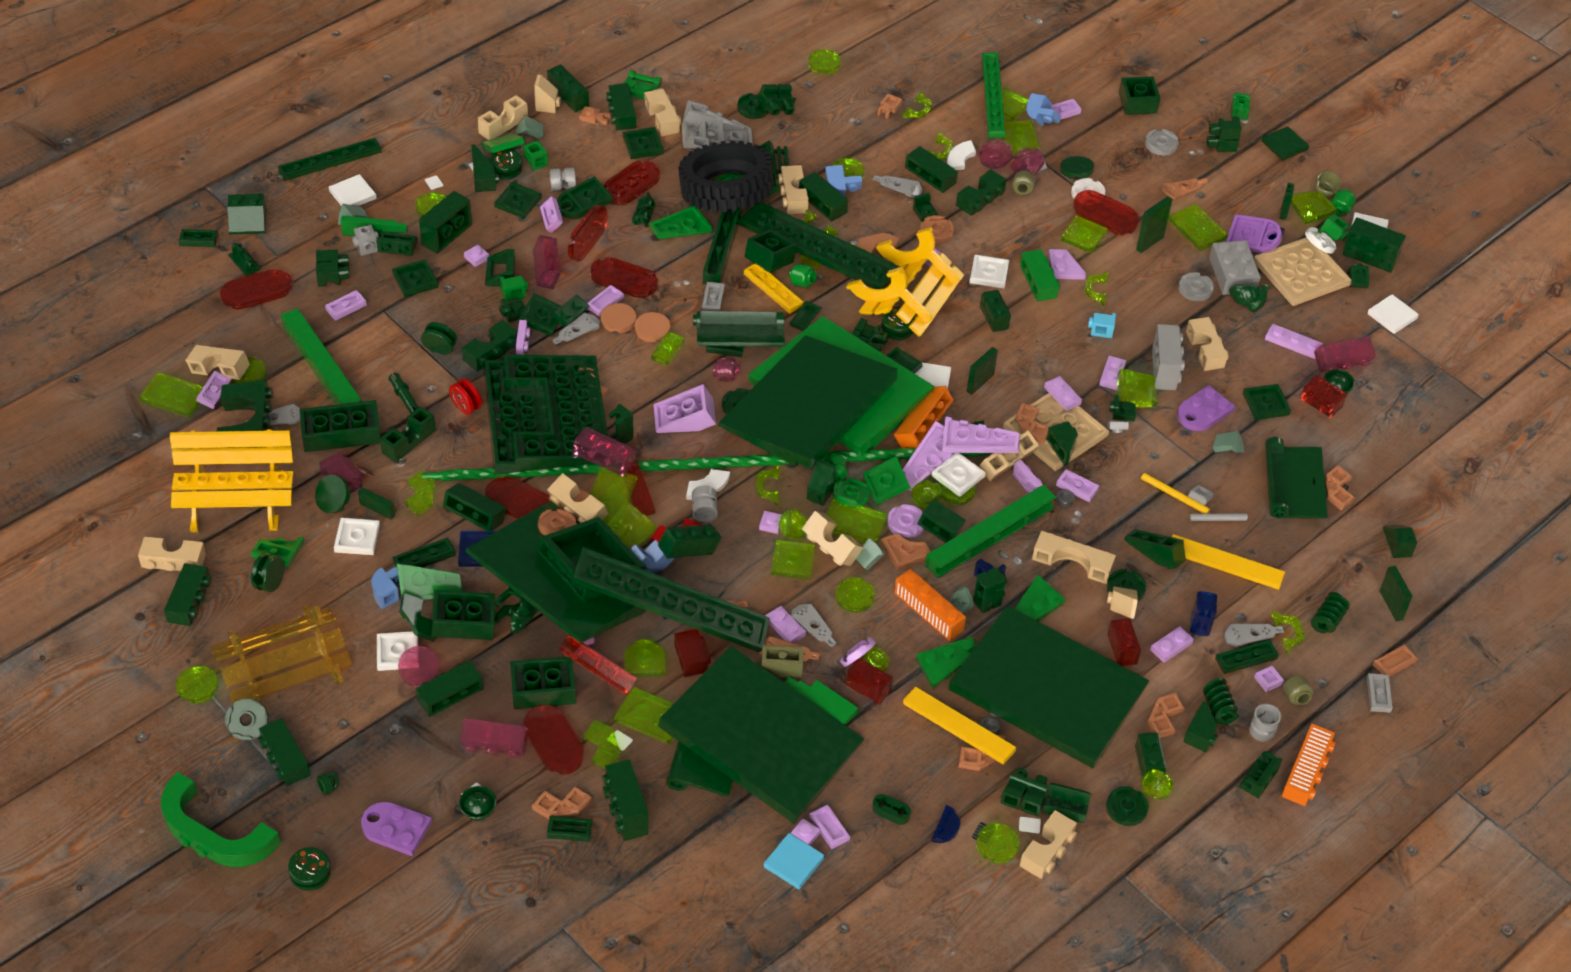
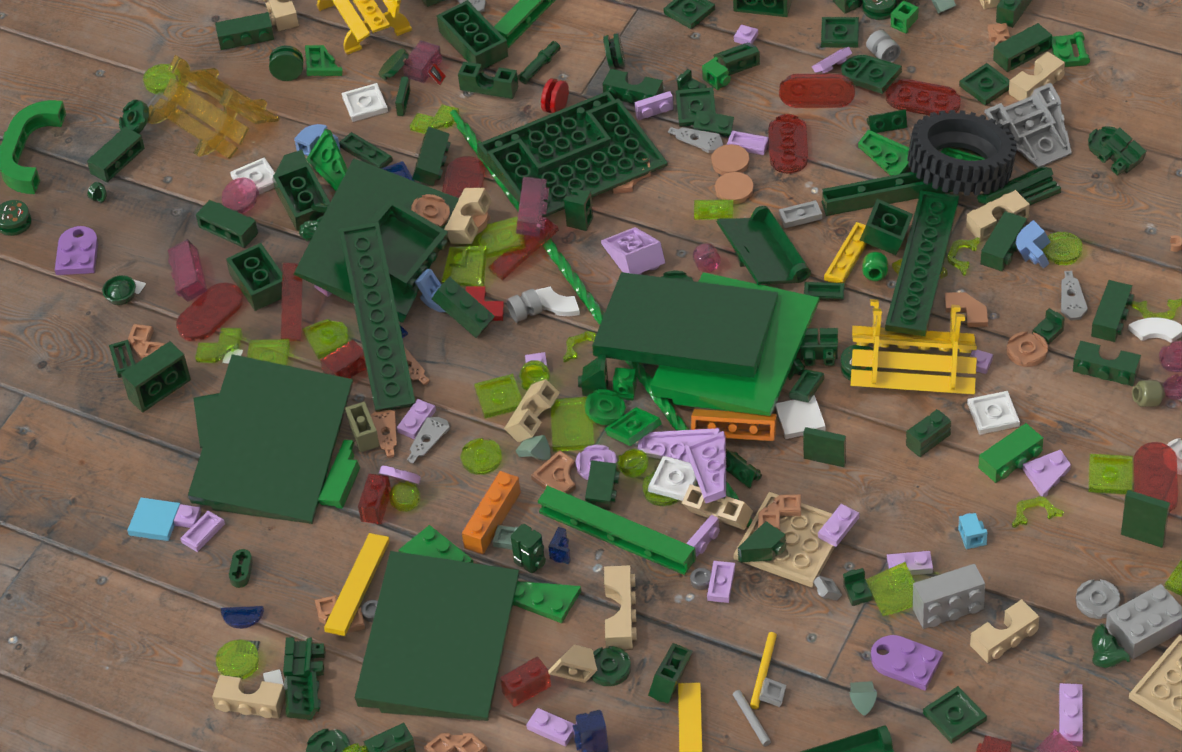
camera: 75 degrees right, 0 degrees up
clear pink brick [533,235,560,289] -> none

